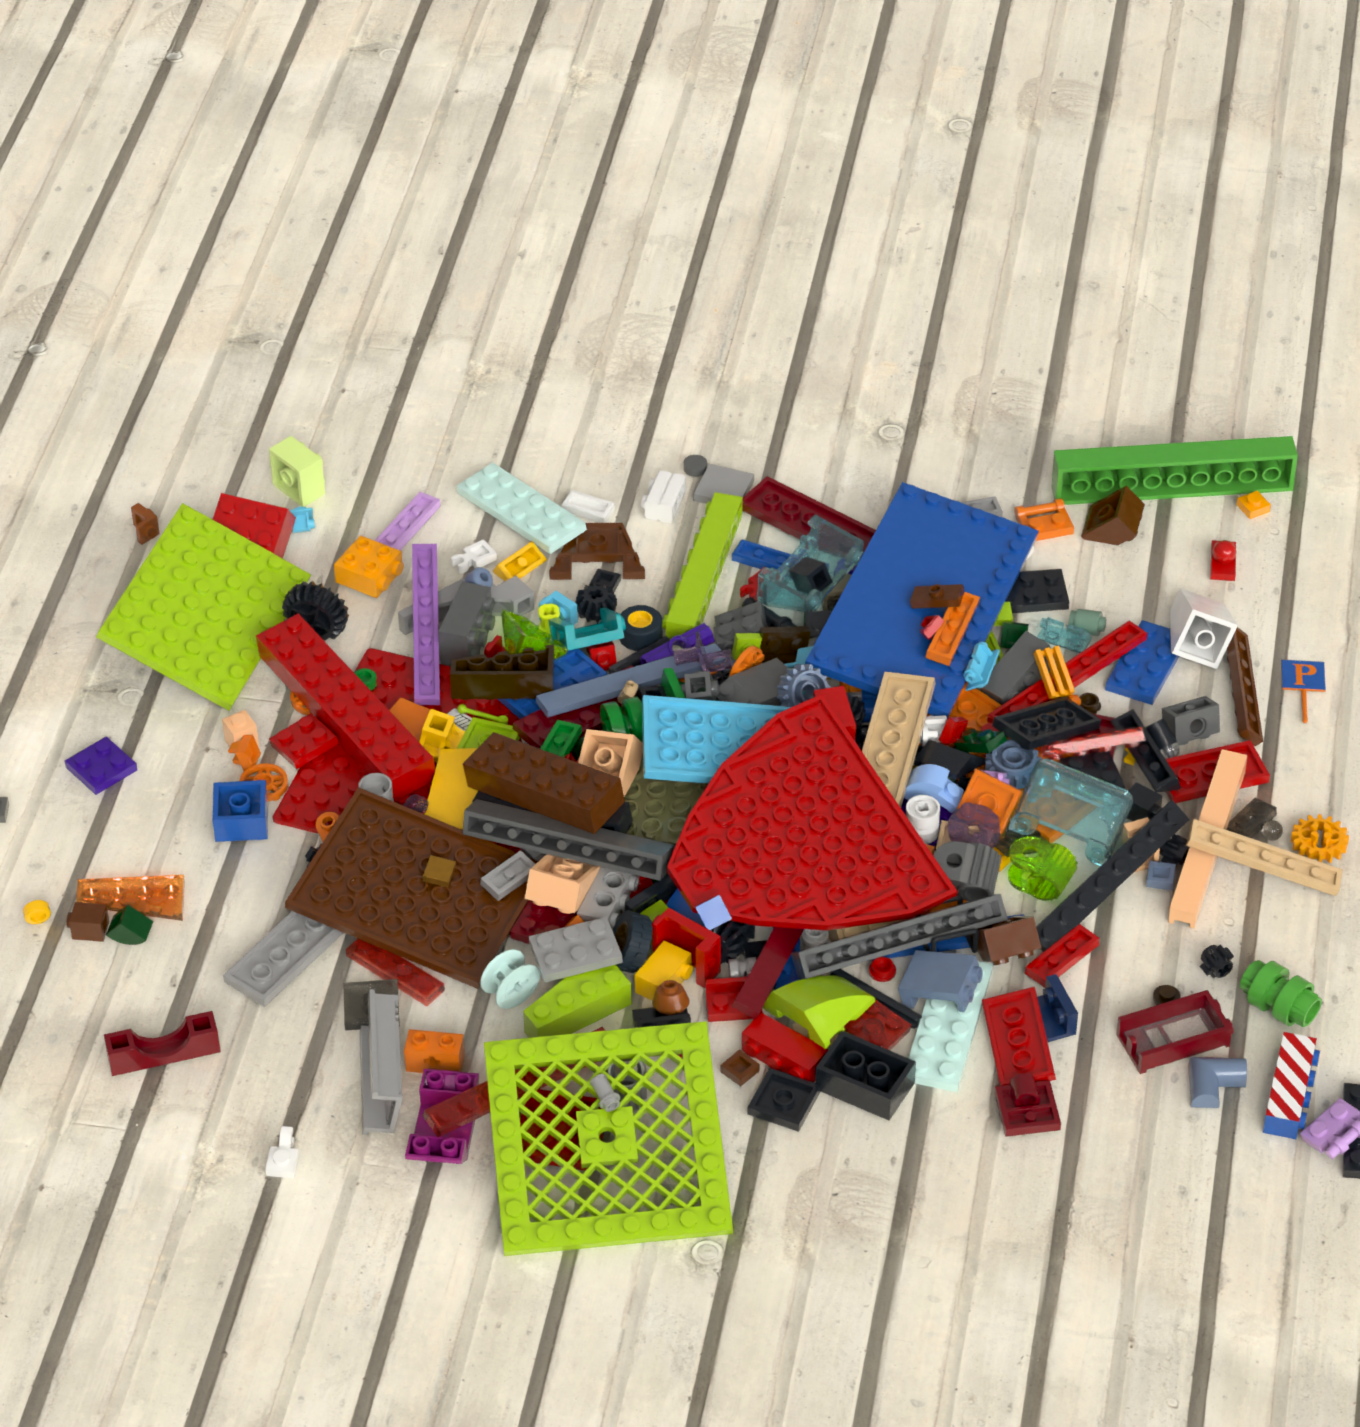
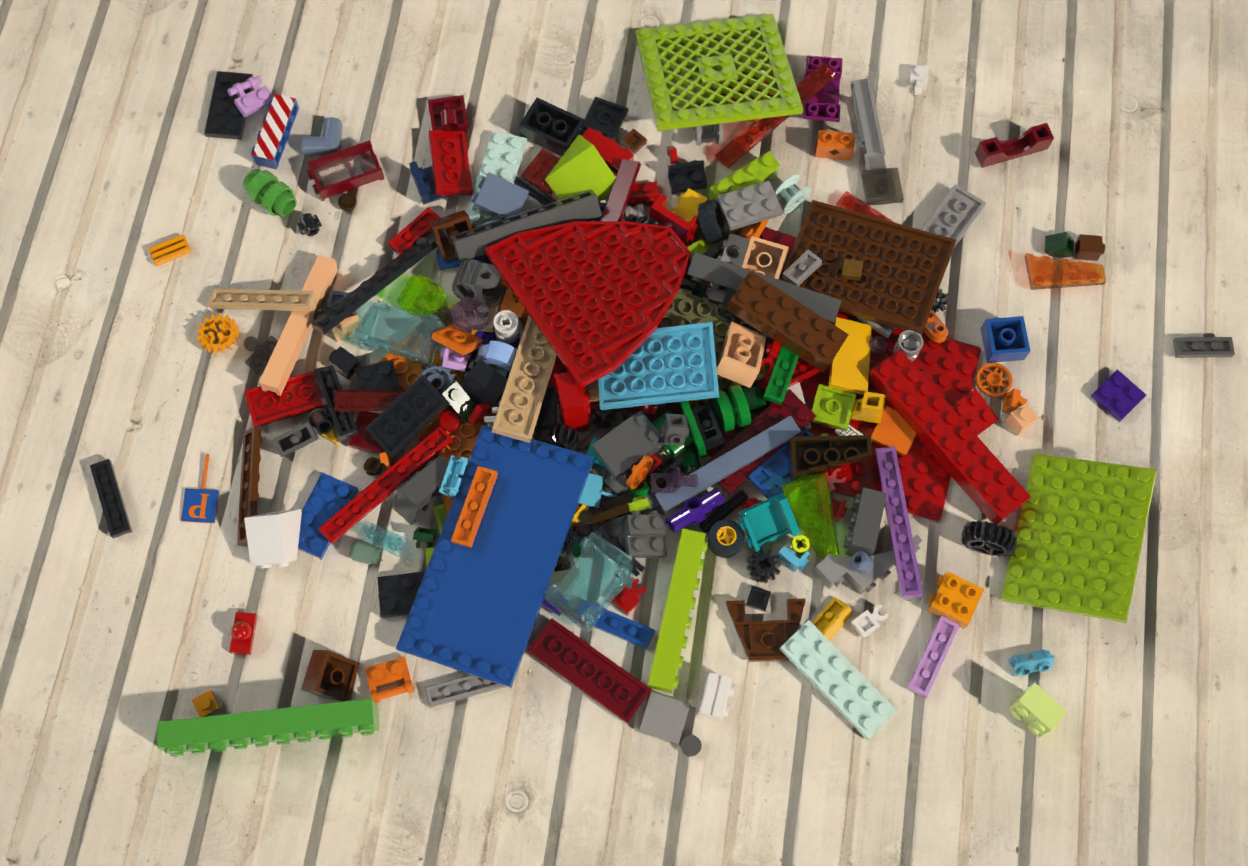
camera: 175 degrees right, 25 degrees up
yellow tile [23,900,51,924] -> none
dark orange bracket [131,503,160,545] -> none
red brick [212,493,296,559] -> none
green tile [354,668,377,691] -> none
white tile [561,490,615,523] -> none
light grey pin [590,1074,620,1112] -> none
tan tile [617,680,638,704] -> none
dark orange cone [652,980,690,1015] -> none
tile [695,895,732,930] -> none
sand blue gear [777,664,830,707] -> none
black brick [789,557,833,596] -> none
reddish brown plate [910,584,965,609] -> none
tile [920,615,944,640] -> none
light orange tile [1033,646,1075,700] -> none

